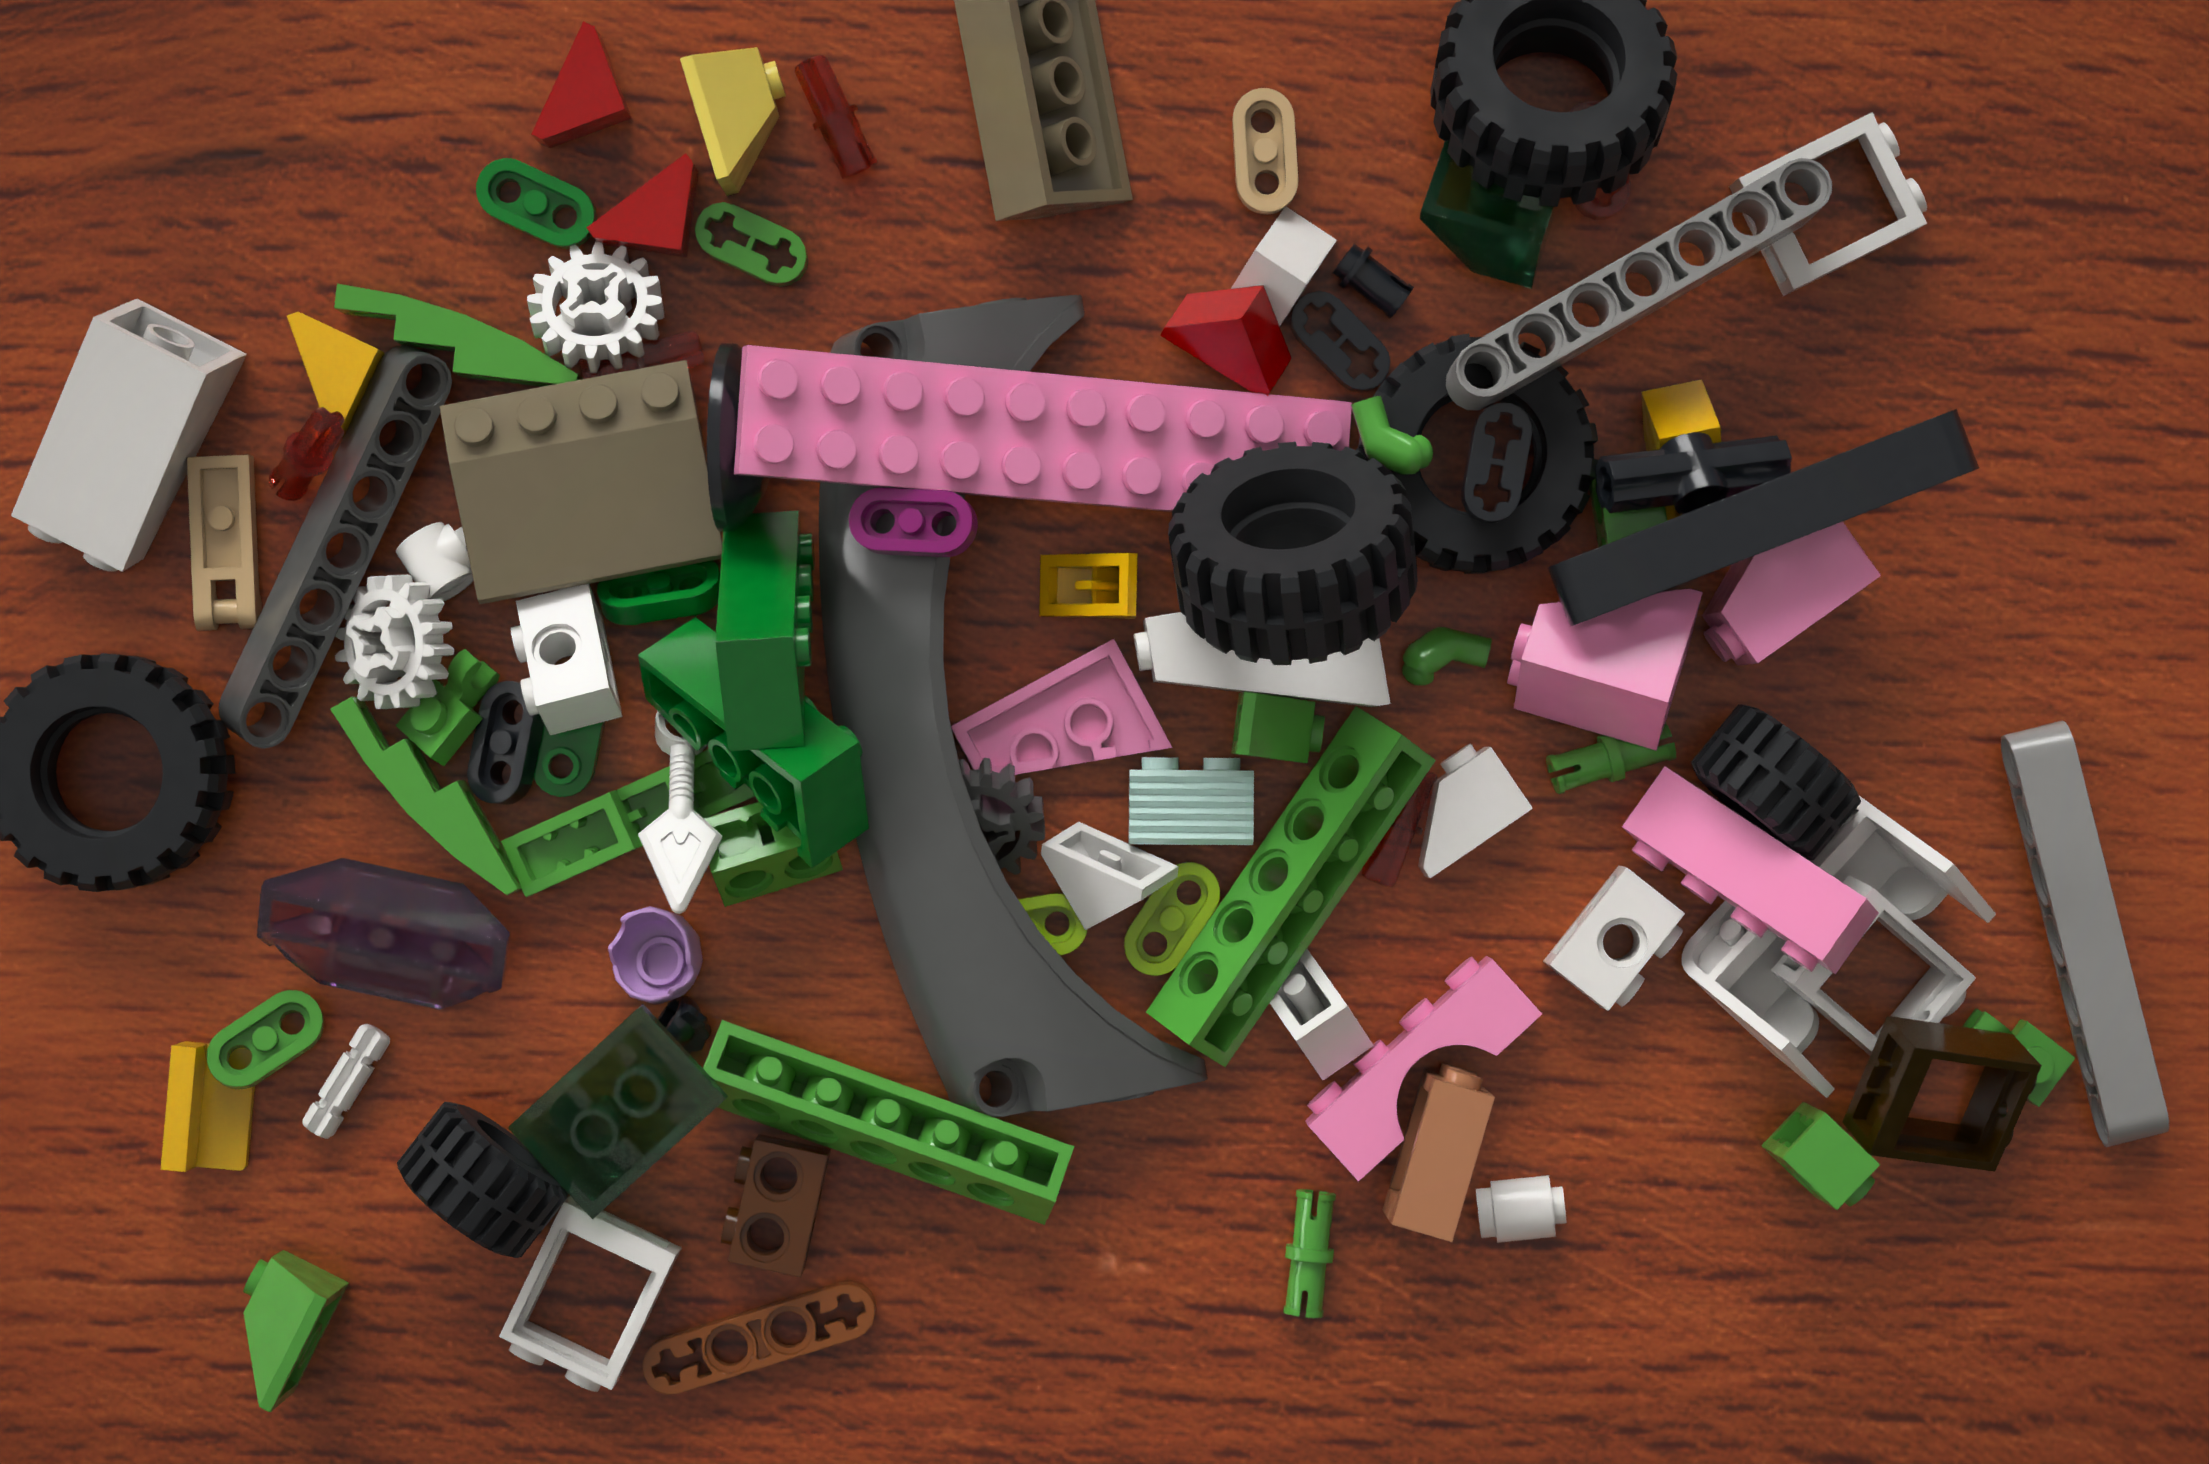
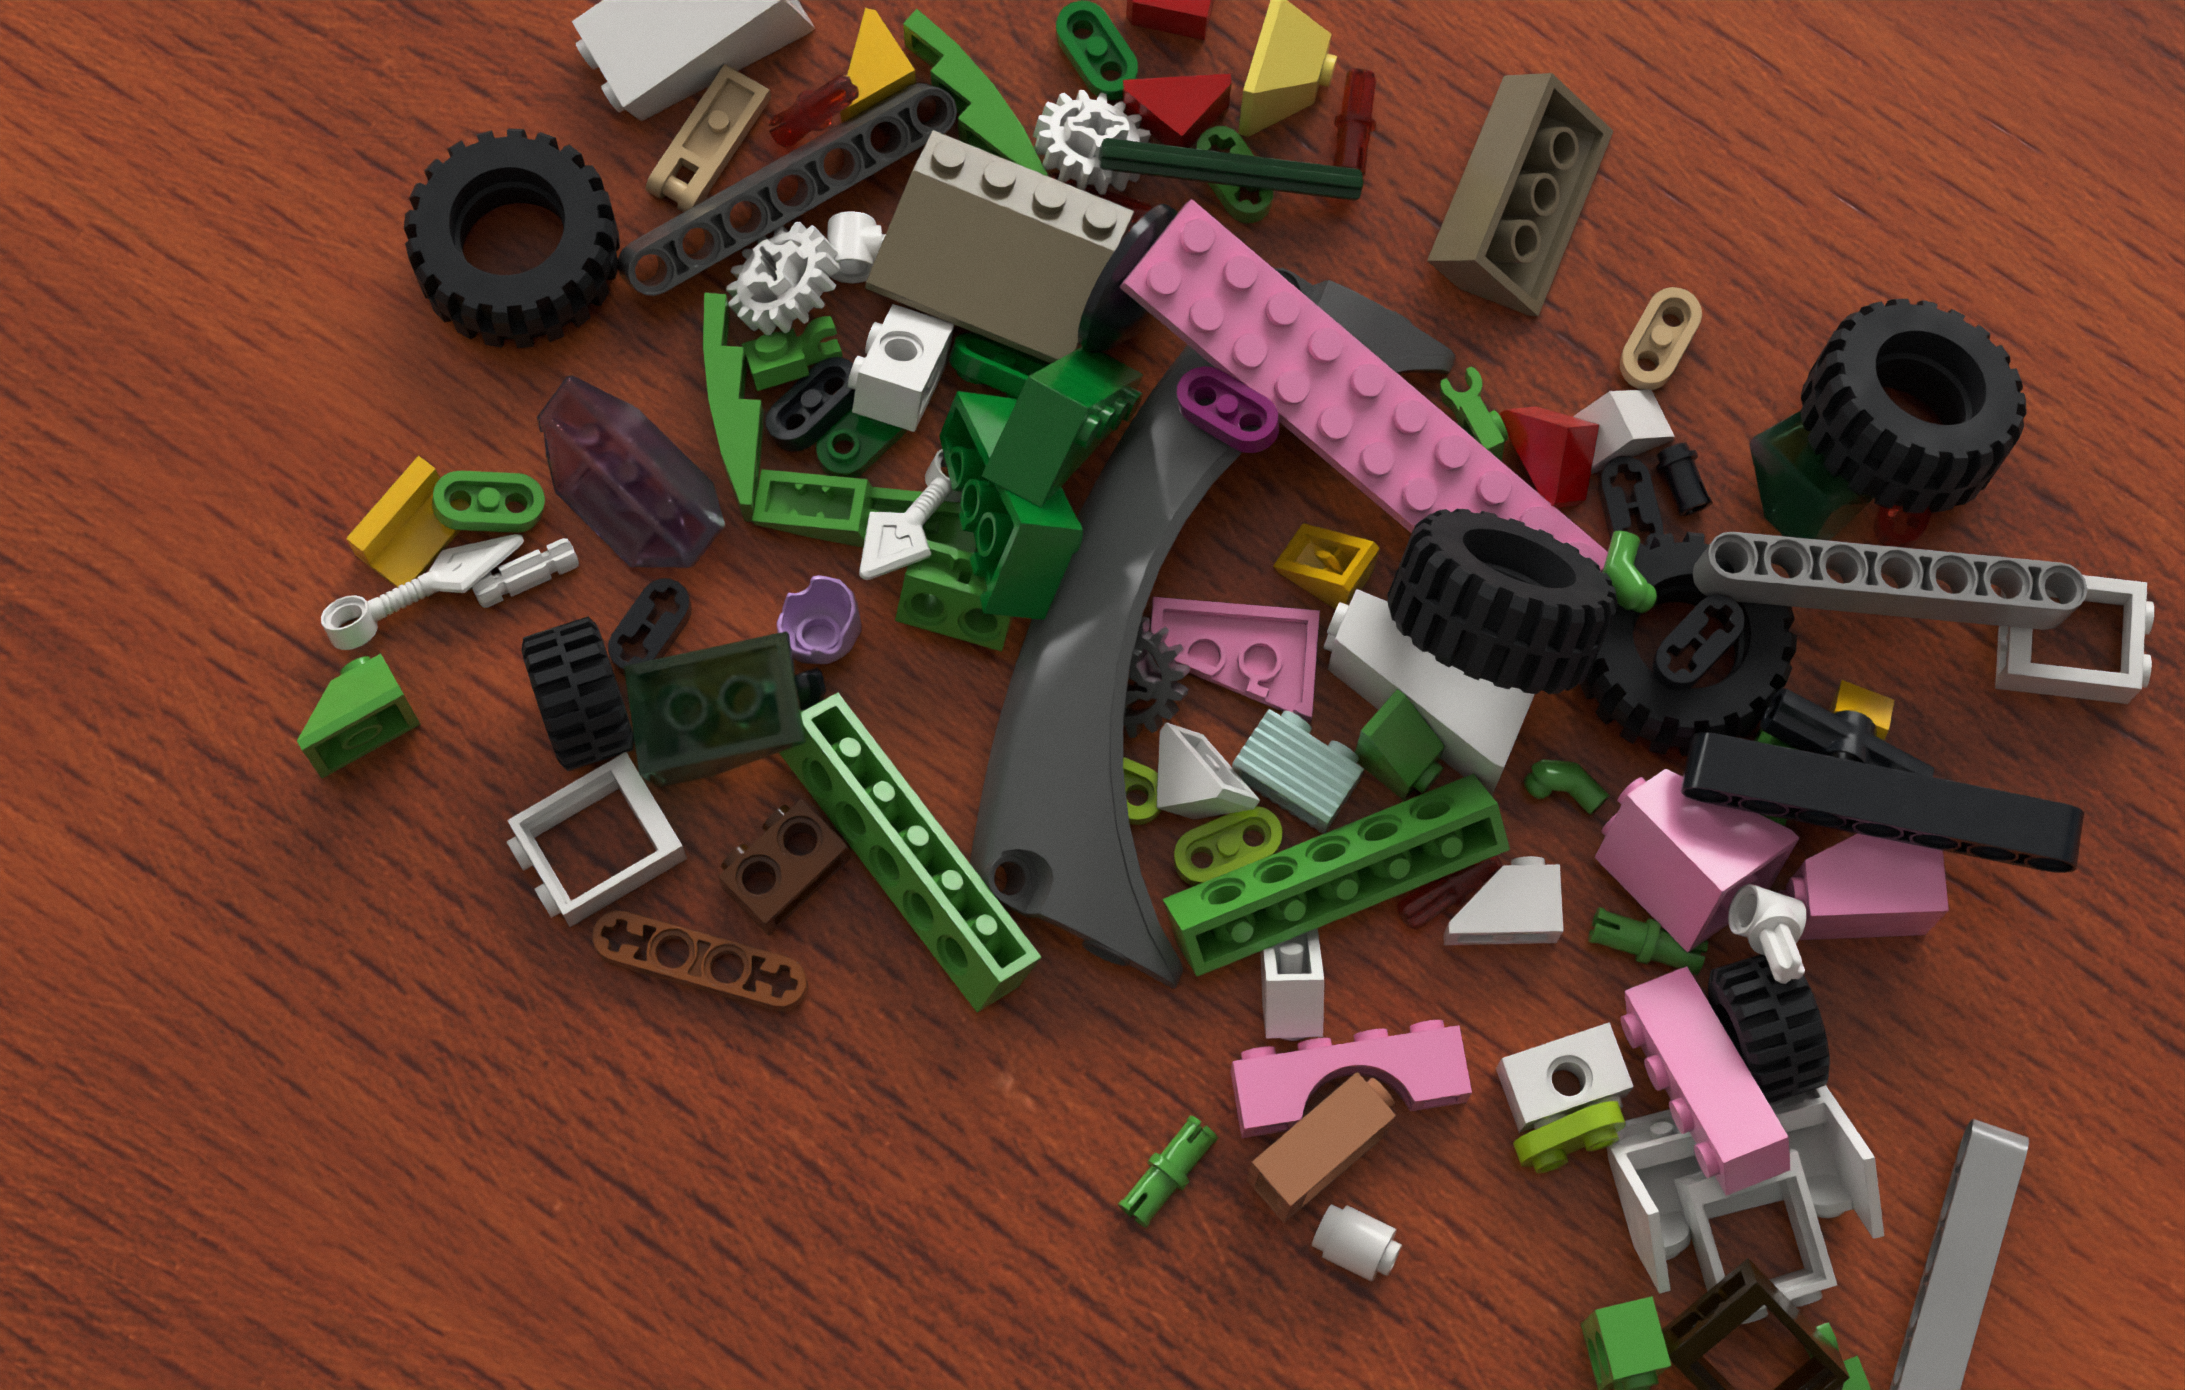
camera: 30 degrees right, 15 degrees down
none -> white piece [321,534,524,650]
none -> black beam [608,578,692,678]
none -> dark green axle [1098,138,1363,201]
none -> bright green plate [1440,366,1508,462]
none -> lime plate [1513,1101,1626,1173]
none -> white axle [1728,884,1806,984]

